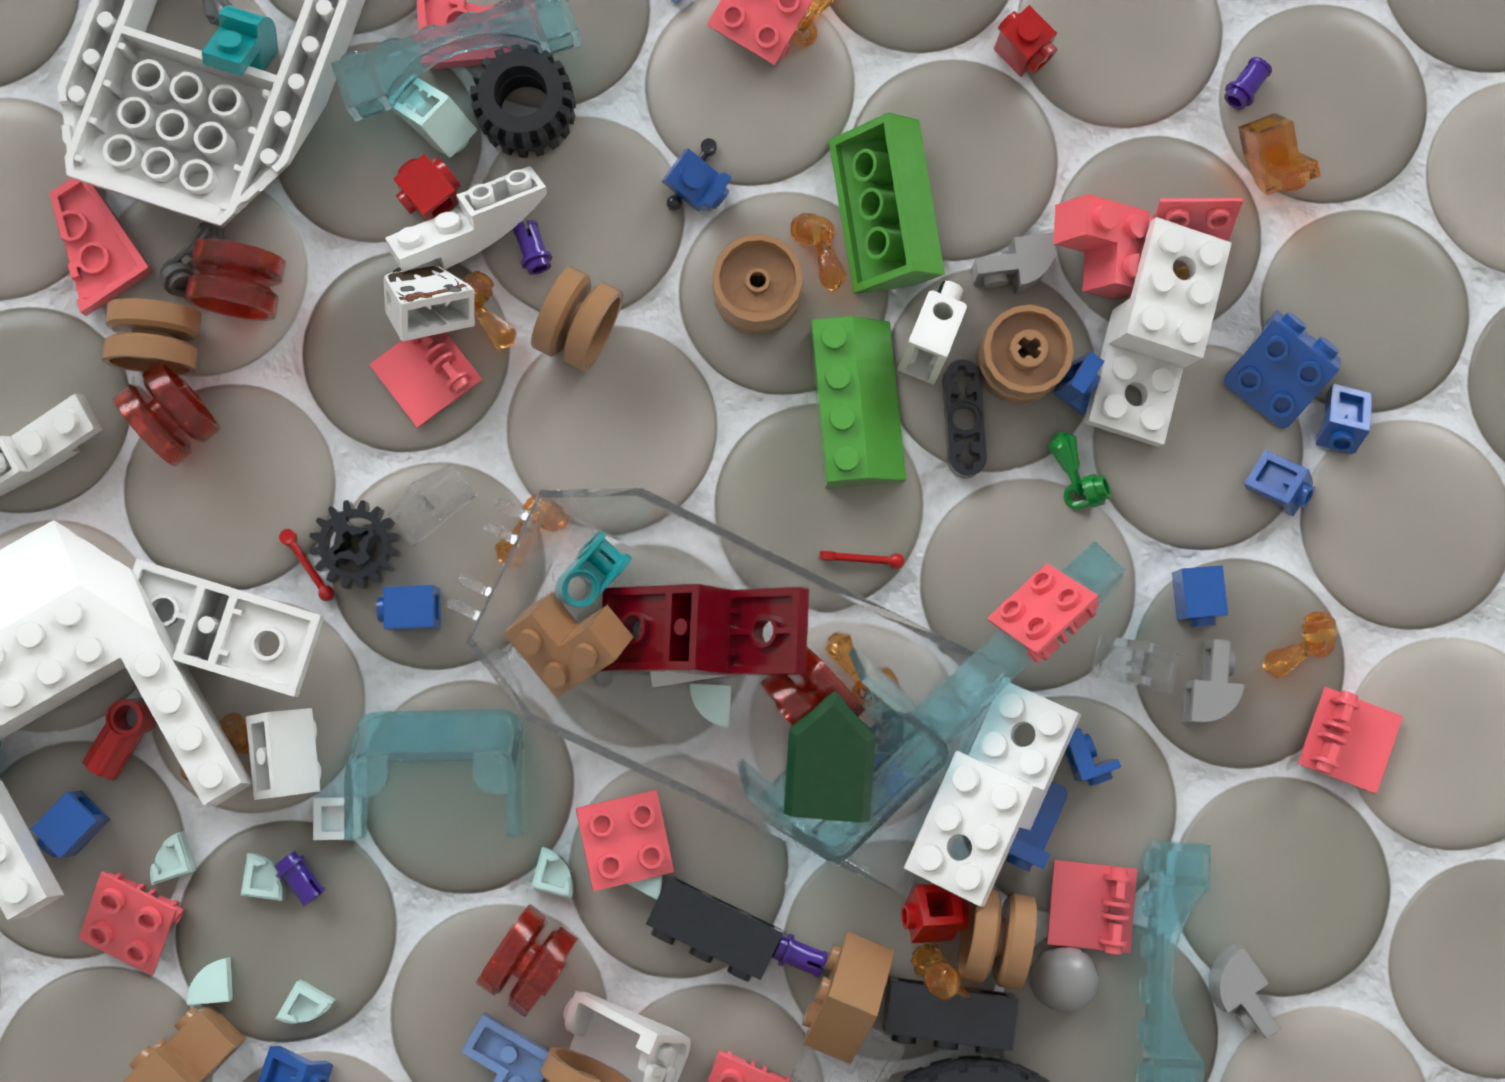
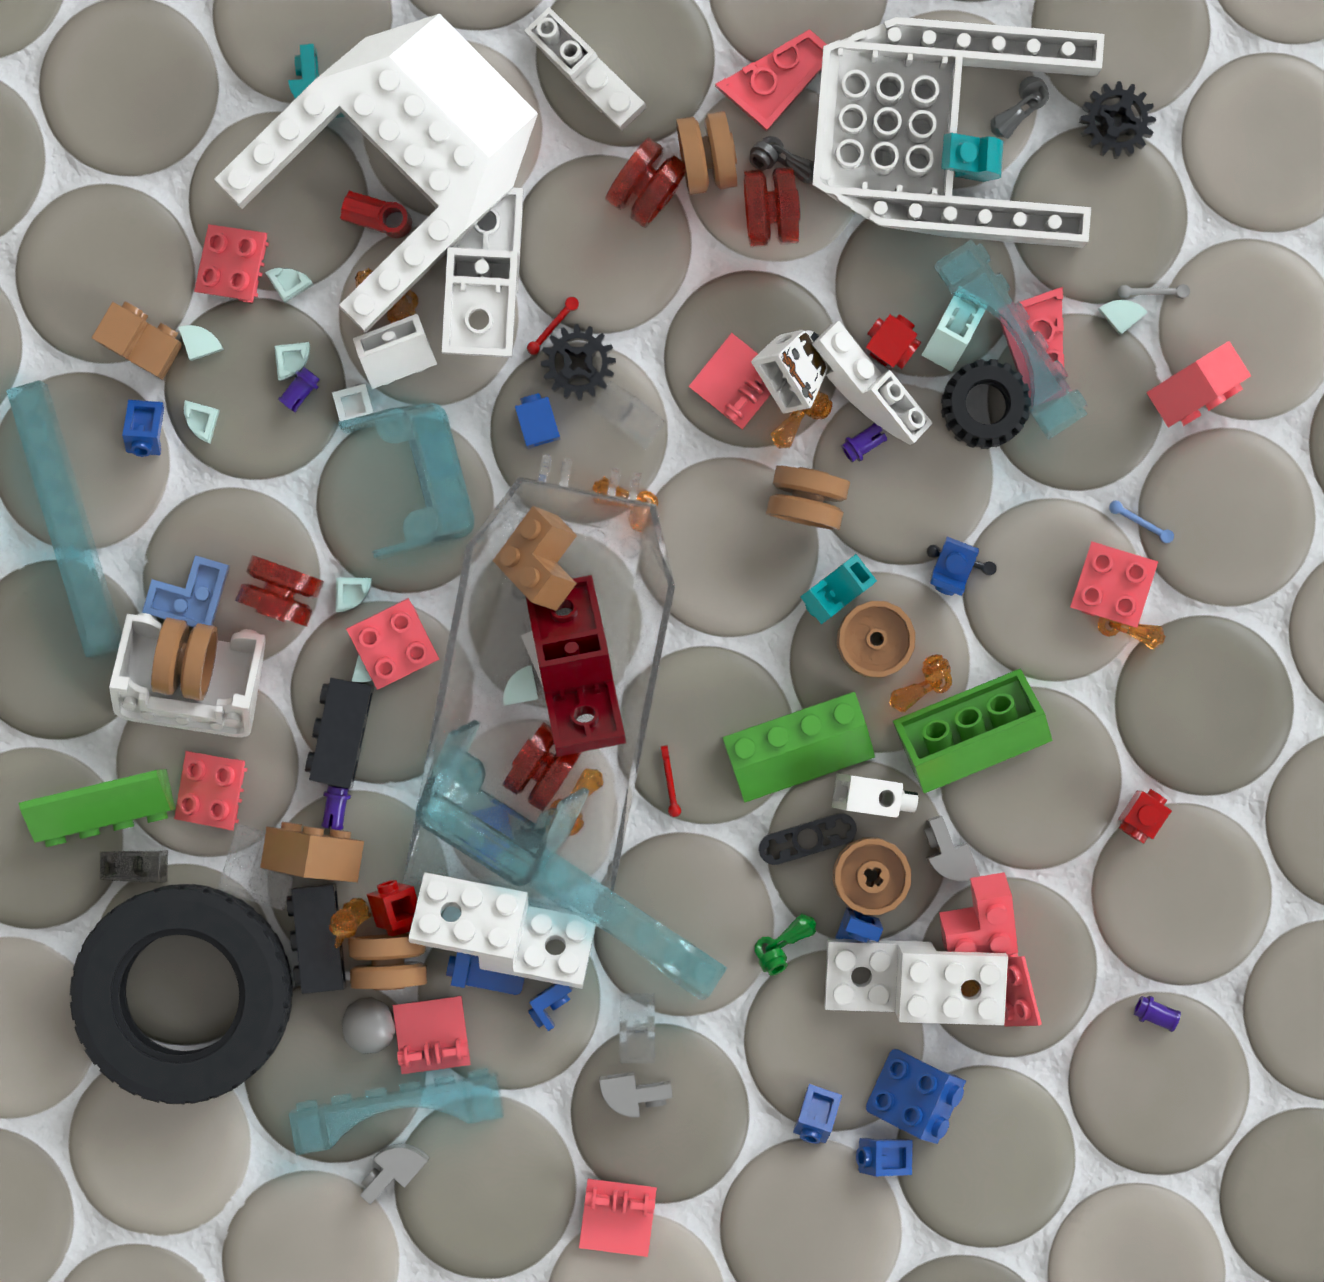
camera: 70 degrees right, 5 degrees up
blue brick [30,791,111,858] -> none
teal piece [555,529,632,607] -> none
dark green tile [783,689,876,823] -> none
coral hinge [987,563,1099,664] -> none
blue brick [1172,565,1228,627] -> none
clear orange brick [1238,113,1321,195] -> none
clear orange piece [1263,611,1338,678] -> none
none -> teal brick [800,554,877,625]

